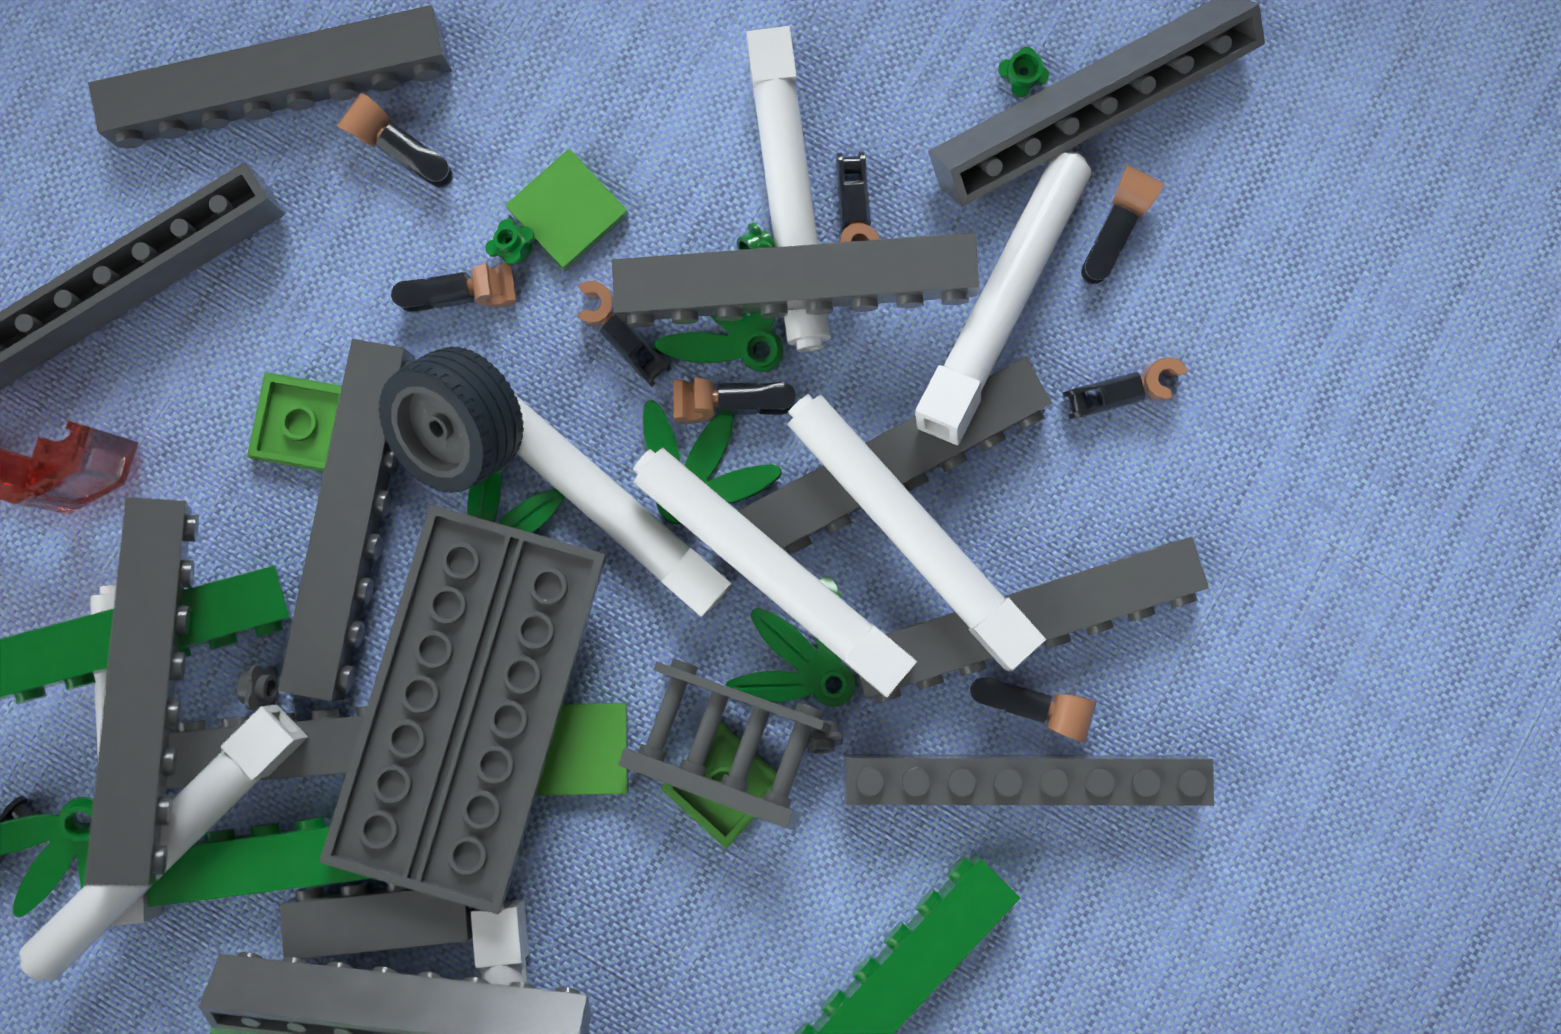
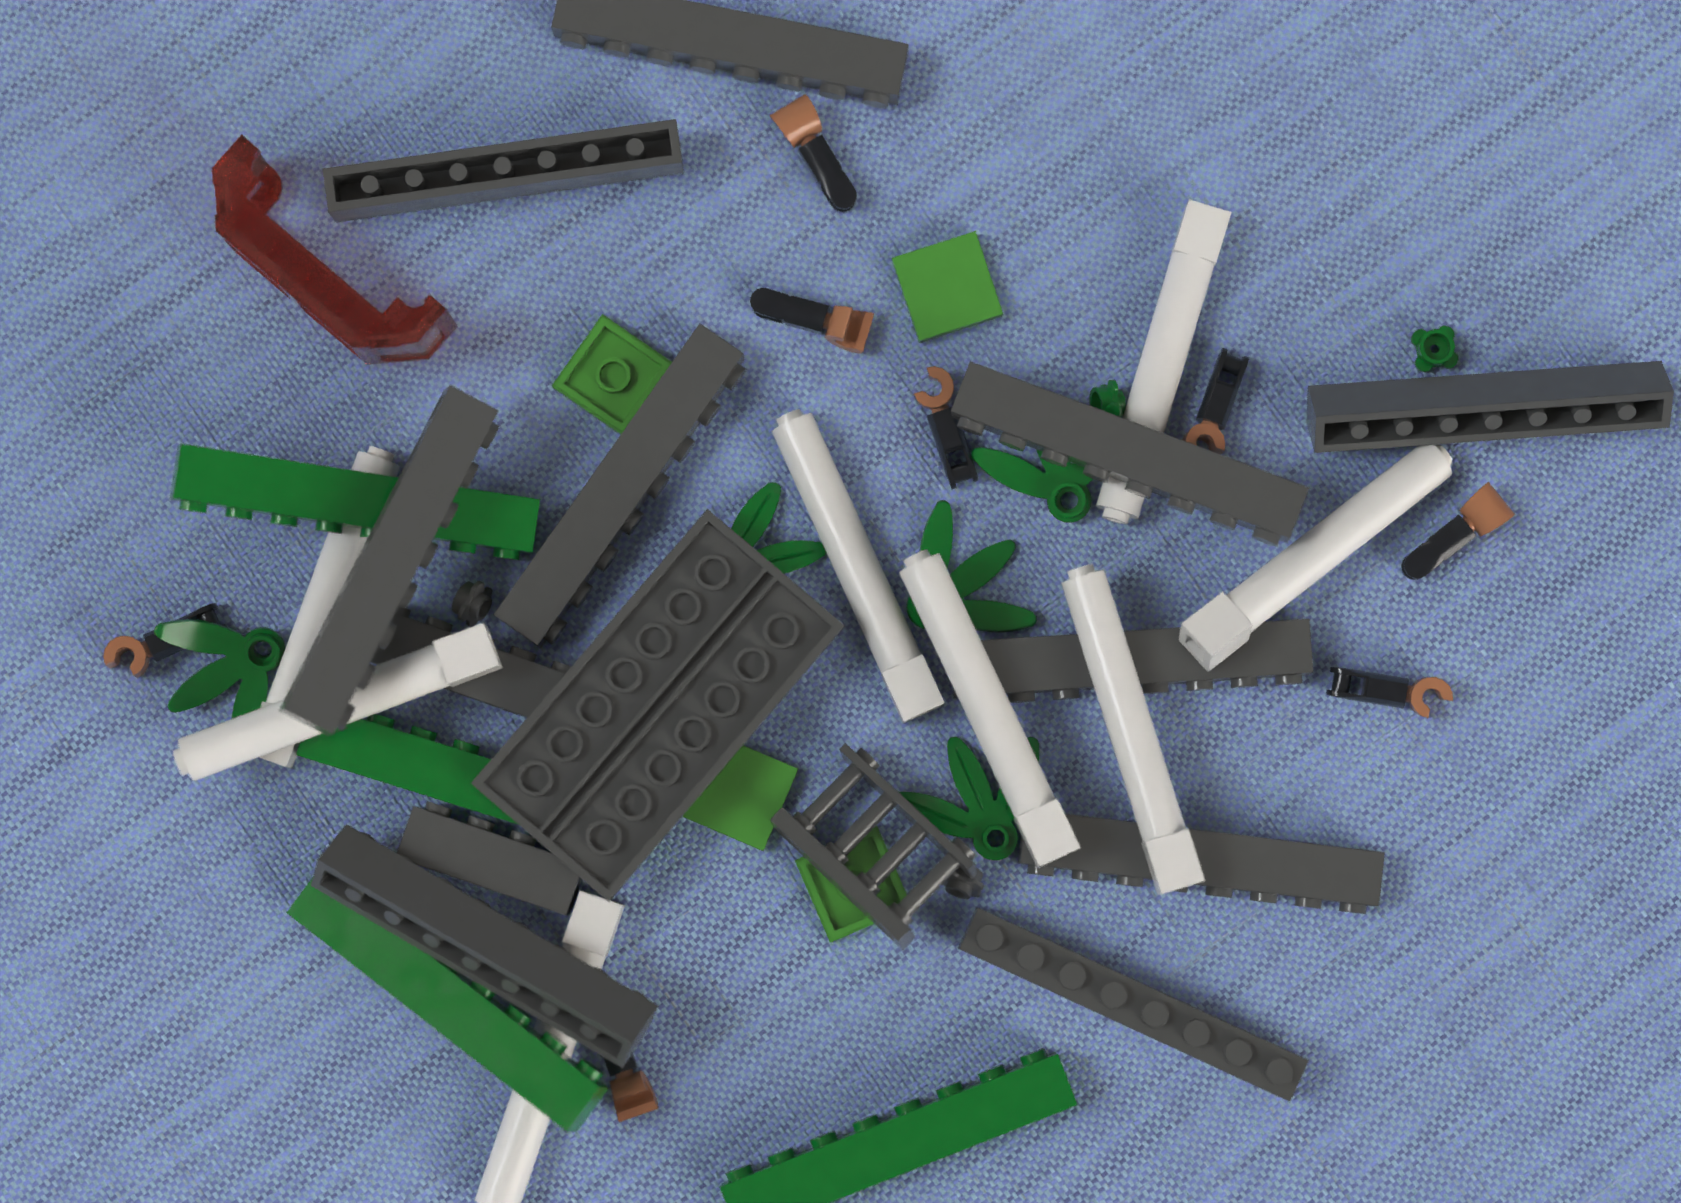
camera: 25 degrees right, 0 degrees up
black wheel [378,346,524,493] -> none
green plate [485,218,535,266] -> none
piece [673,377,796,424] -> none
piece [970,677,1097,743] -> none

